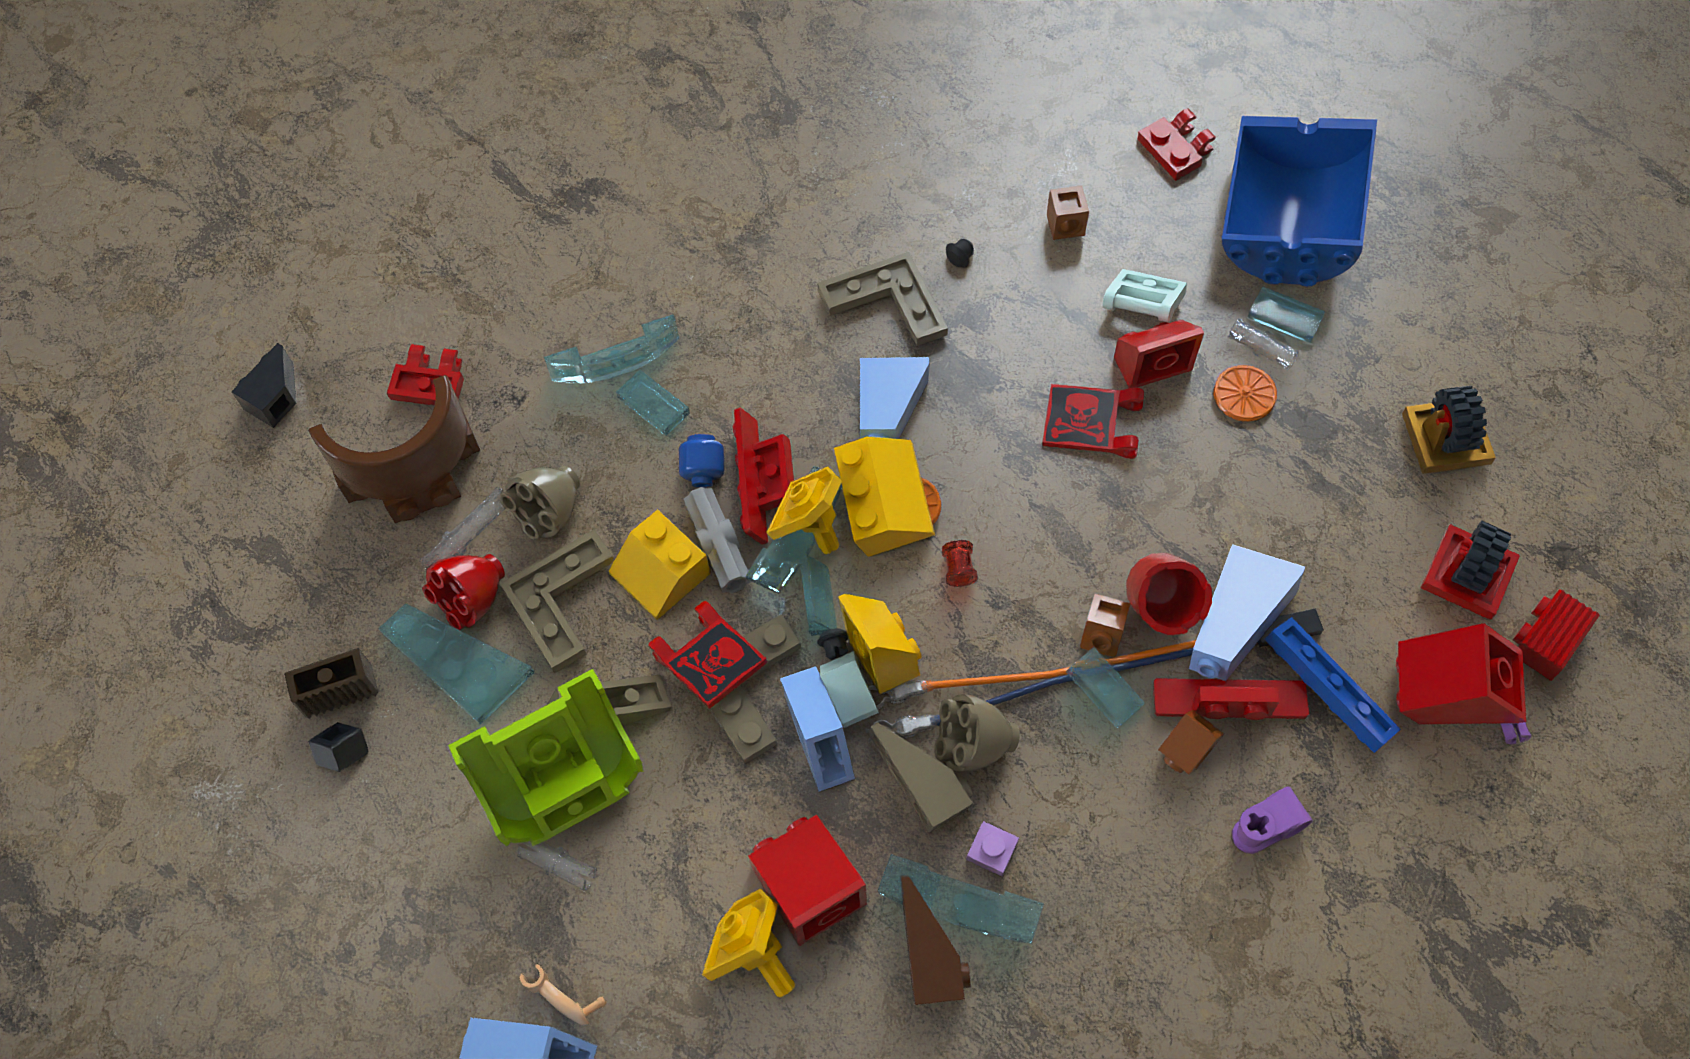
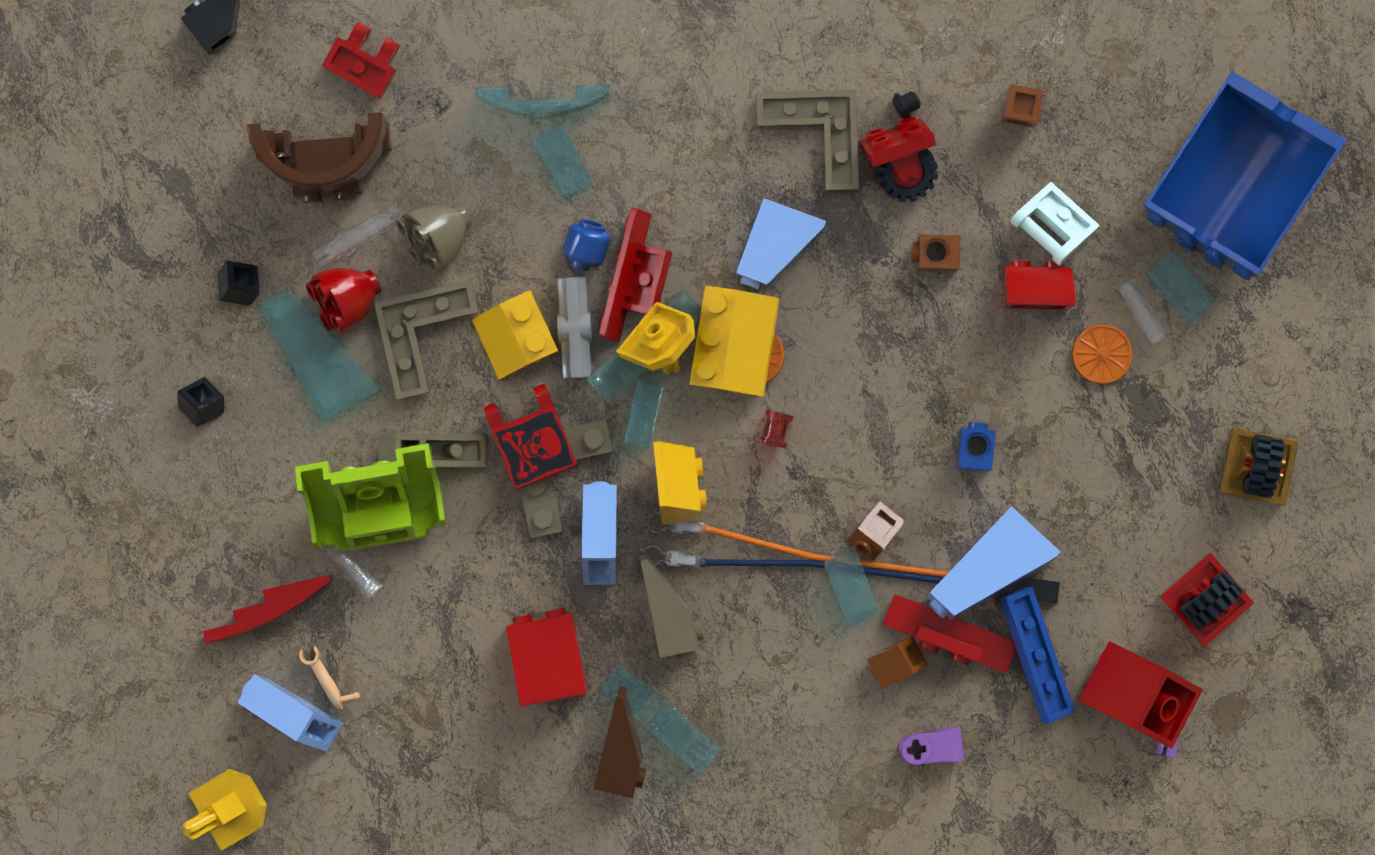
camera: 15 degrees right, 25 degrees up
dark brown brick [284,648,378,719] -> none
yellow piece [702,888,795,998] -> none
black piece [817,628,848,660] -> none
light aqua slope [820,651,879,728] -> none
dark tan piece [934,694,1020,771] -> none
lavender plate [966,821,1019,876] -> none
flag [1042,384,1144,459] -> none
red cylinder [1126,553,1212,635] -> none
plate [1137,108,1216,181] -> none
red brick [1512,589,1600,681] -> none
none -> red slope [203,575,333,644]
none -> black slope [218,260,259,305]
none -> red plate [859,117,938,202]
none -> dark orange brick [911,234,960,271]
none -> blue brick [956,422,996,471]

